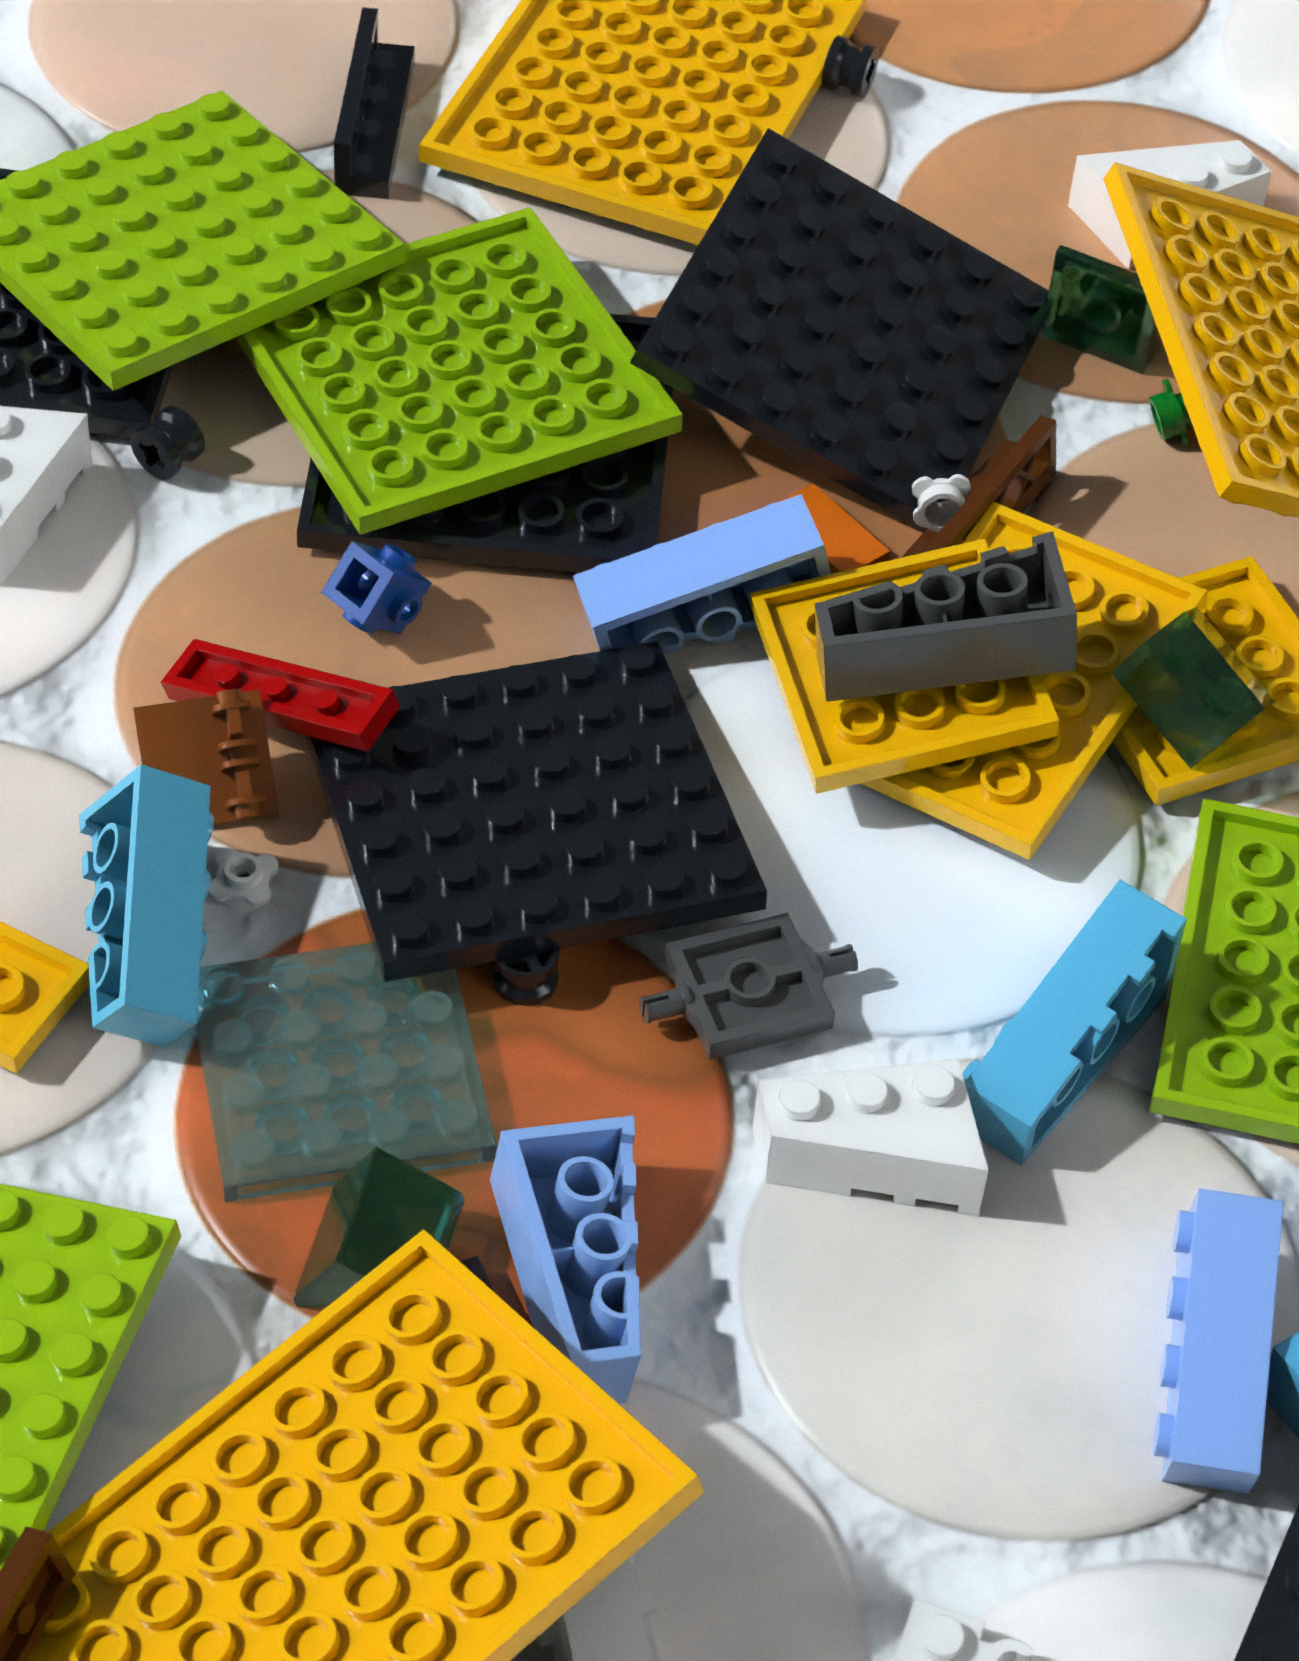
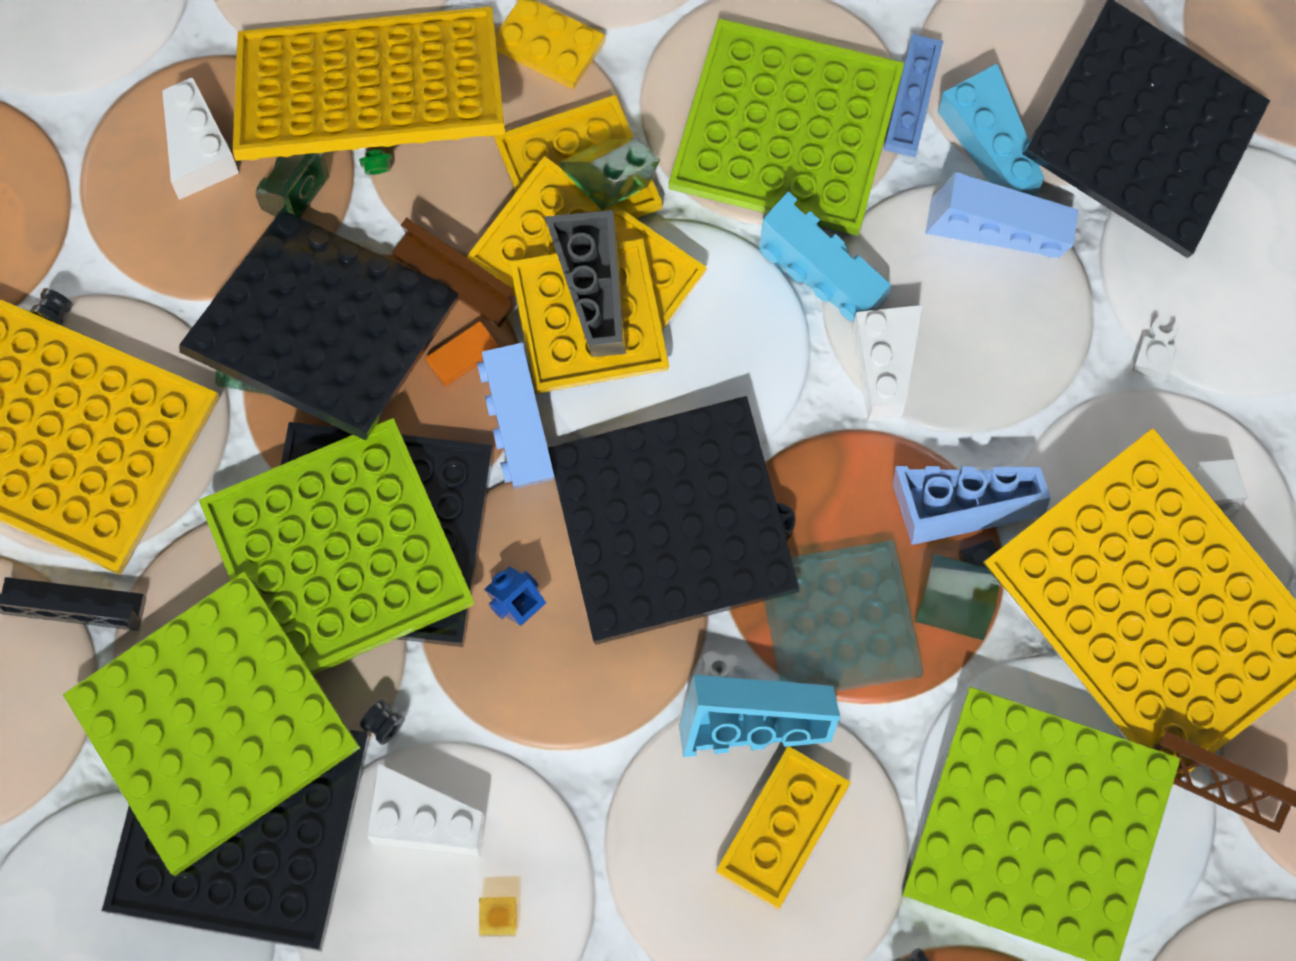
camera: 85 degrees left, 20 degrees up
dark orange hinge [133,689,279,825] -> none
red plate [160,639,400,752] -> none
dark grey plate [639,913,858,1060] -> none
white plate [912,474,971,532] -> none

